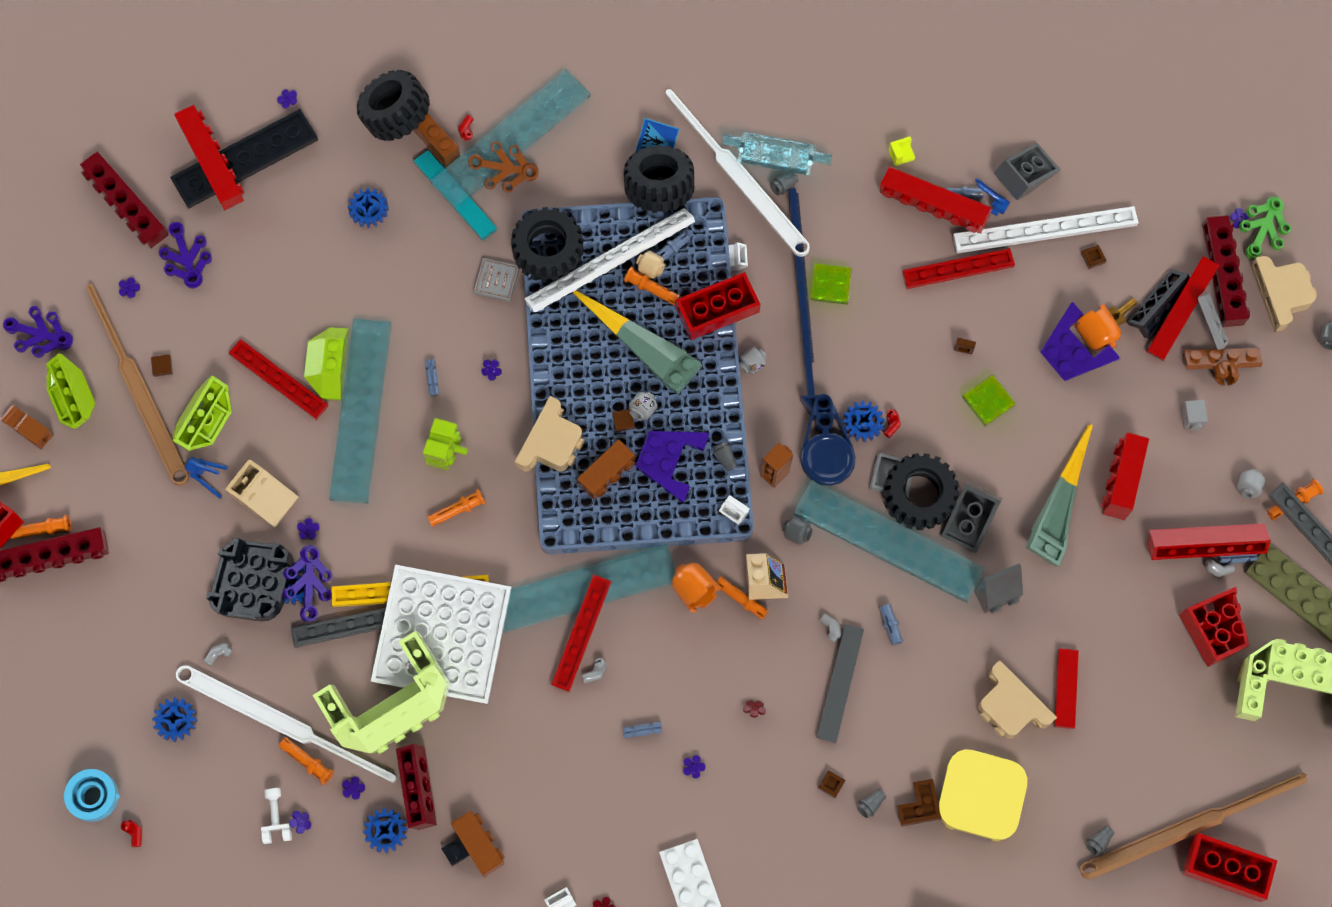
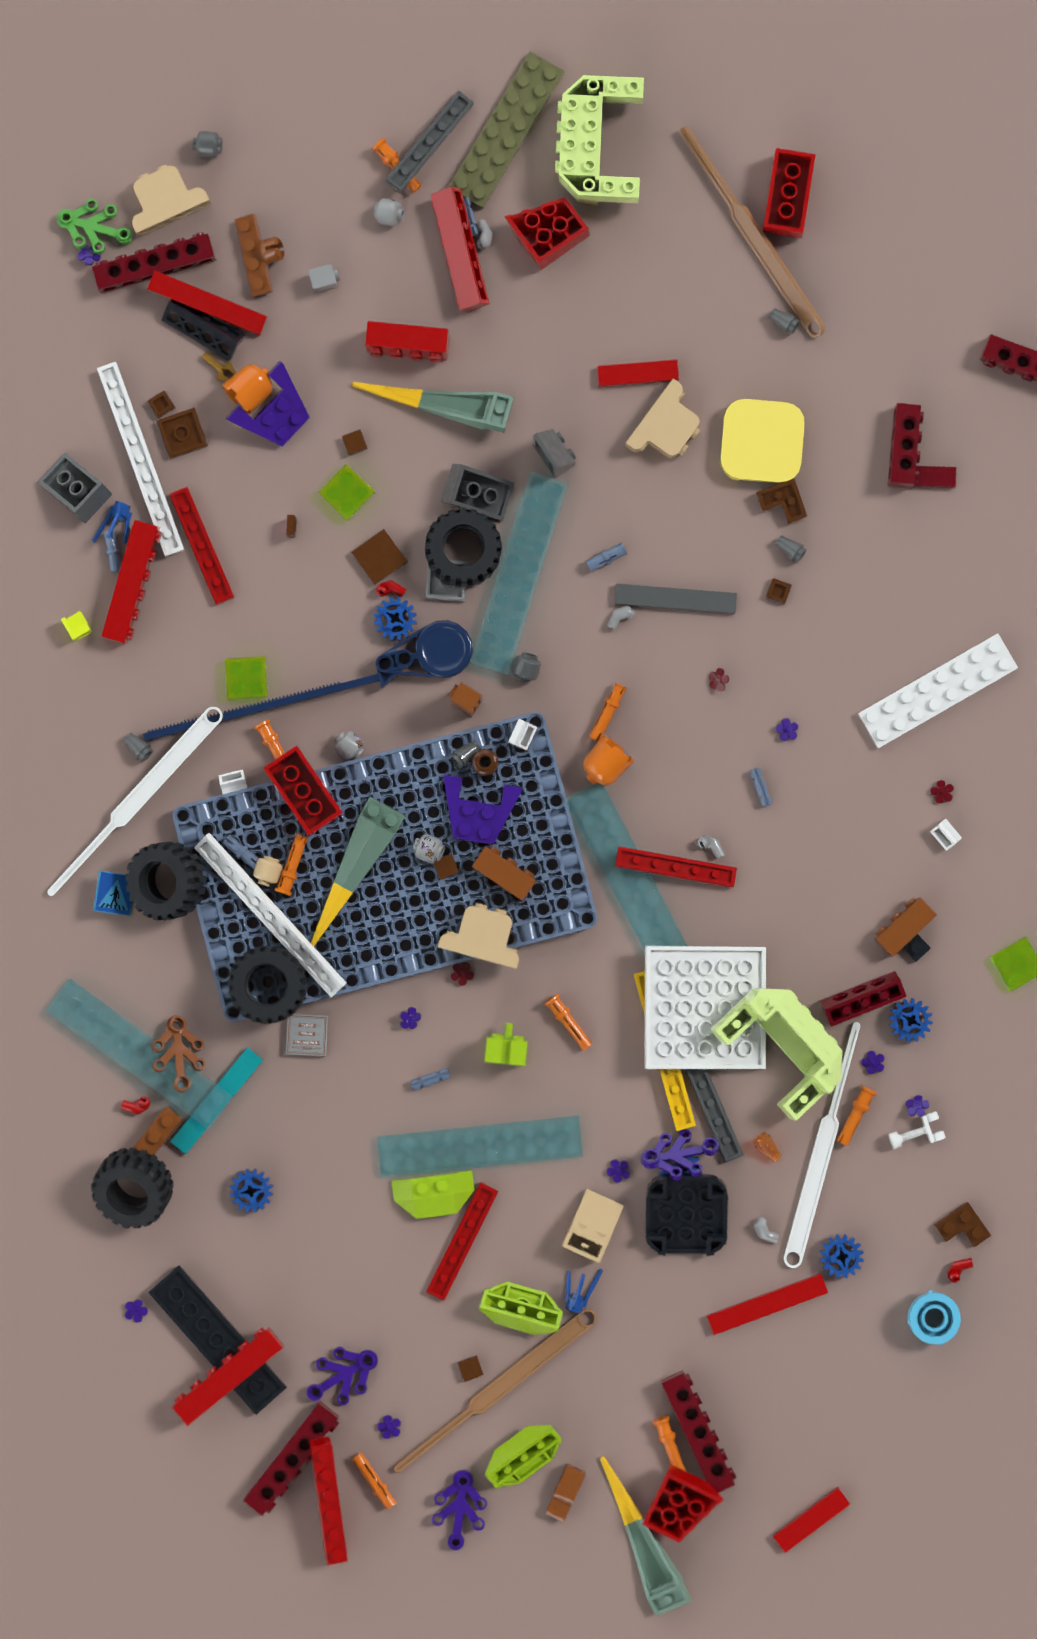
camera: 95 degrees left, 15 degrees up
clear light blue plate [722,132,832,175] -> none
tan slope [746,553,788,600] -> none
light grey tile [1198,292,1229,350] -> none
none -> reddish brown tile [157,407,208,459]
none -> orange pin [253,719,285,759]
none -> red brick [309,1436,348,1565]
none -> reddish brown tile [342,429,368,456]
none -> reddish brown tile [351,529,407,585]
none -> orange pin [351,1452,397,1510]
none -> dark red plant [451,963,474,986]
none -> reddish brown head [472,749,498,776]
none -> red tile [707,1273,828,1335]
none -> clear orange cone [753,1132,782,1162]
none -> reddish brown plate [934,1202,991,1247]

